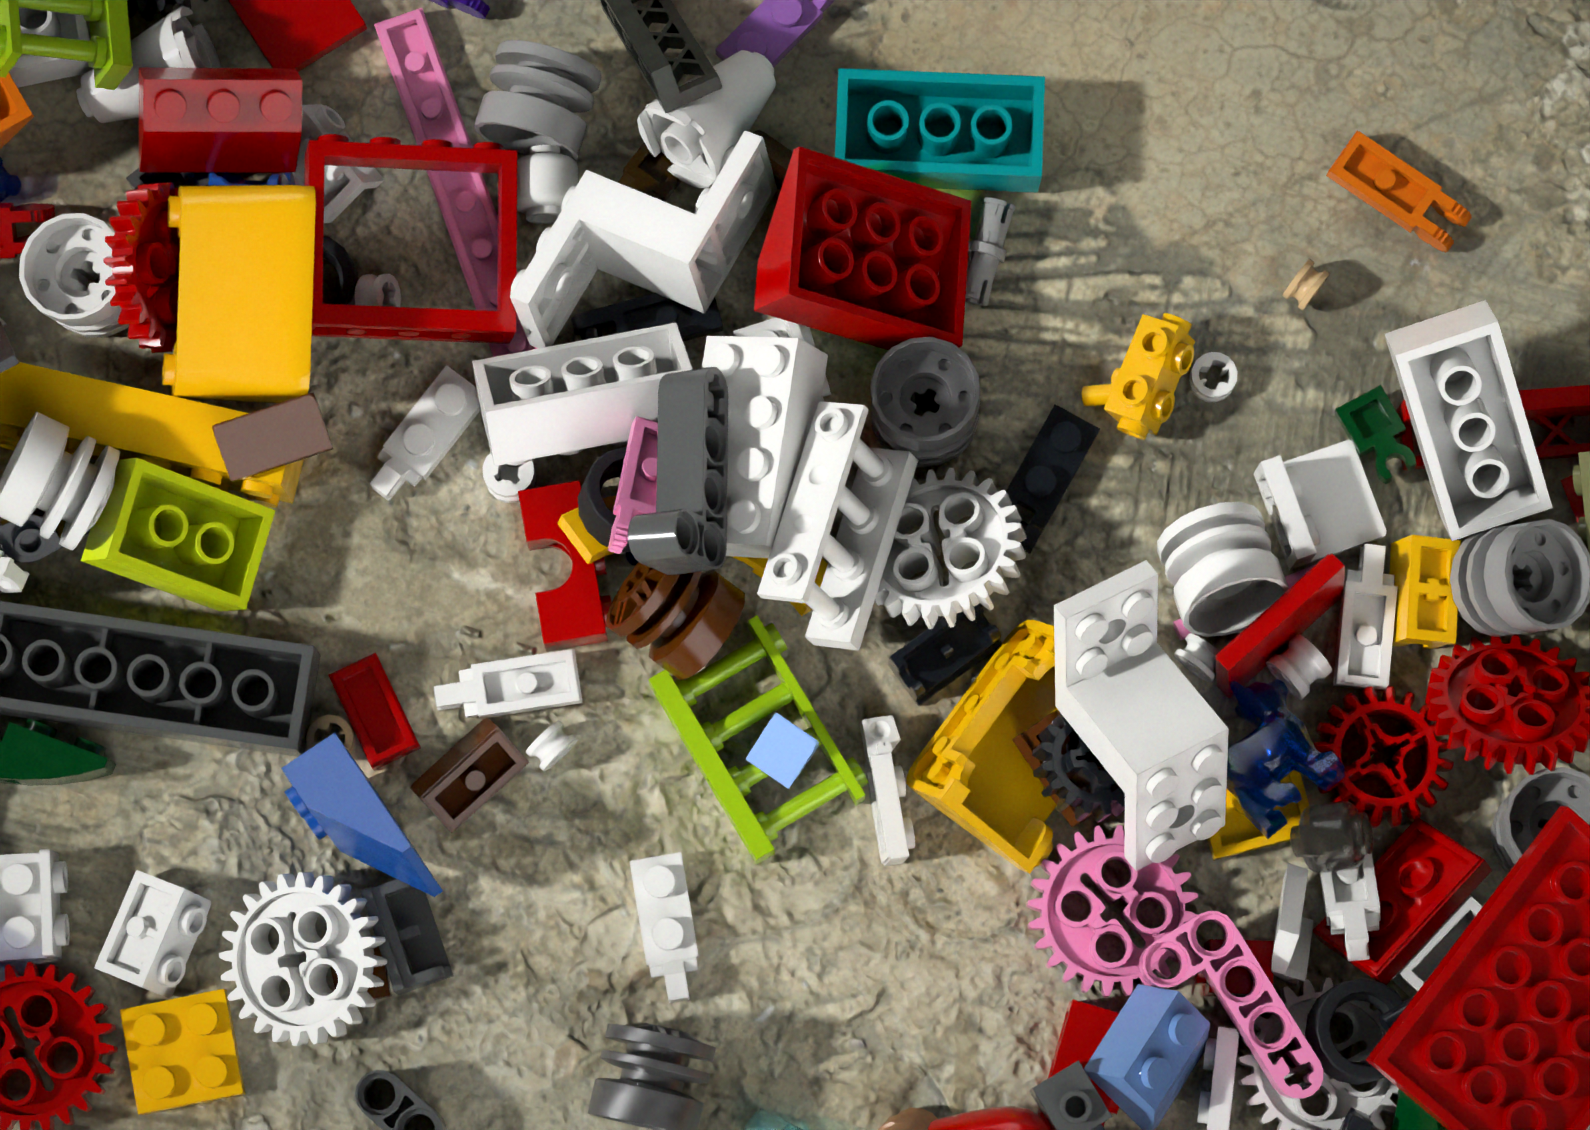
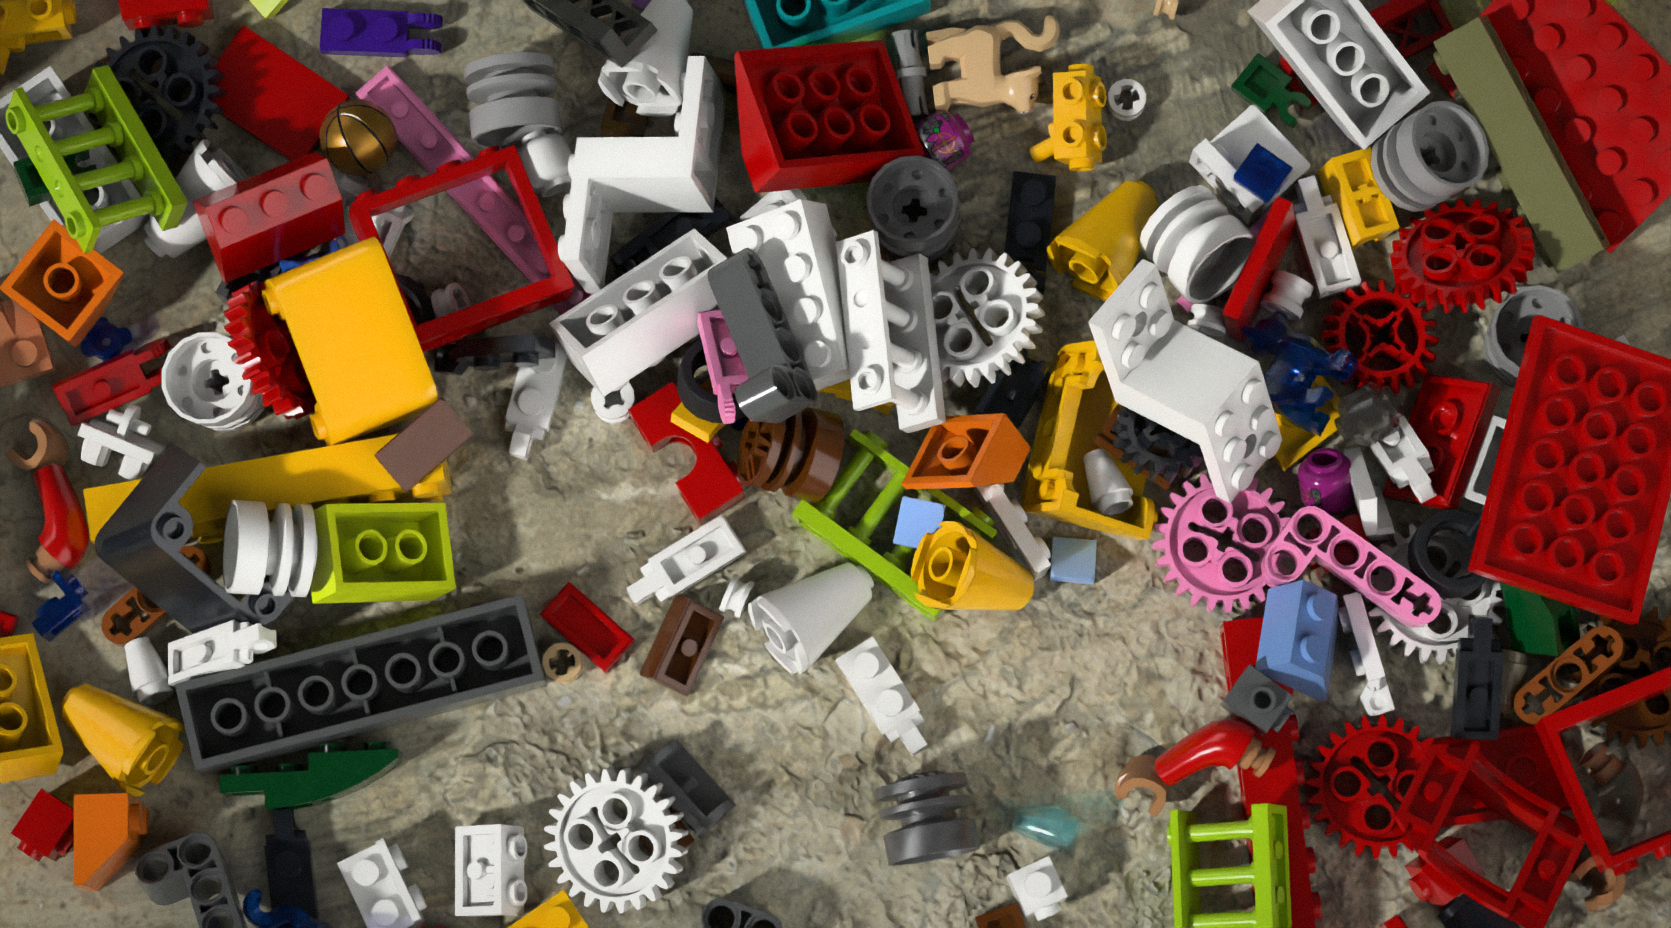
camera: 20 degrees left, 0 degrees up
slope [281,732,443,897] -> none
none -> pearl gold piece [319,99,397,176]
none -> black hinge [434,333,555,375]
none -> white cone [748,562,874,674]
none -> orange slope [901,413,1031,490]
none -> yellow cone [911,521,1034,611]
none -> head [915,110,975,170]
none -> tan animal [926,15,1060,114]
none -> yellow cone [1047,180,1159,301]
none -> light blue slope [1049,537,1097,585]
none -> white cone [1083,448,1133,517]
none -> clear blue bracket [1233,143,1293,203]
none -> magenta head [1298,448,1354,516]

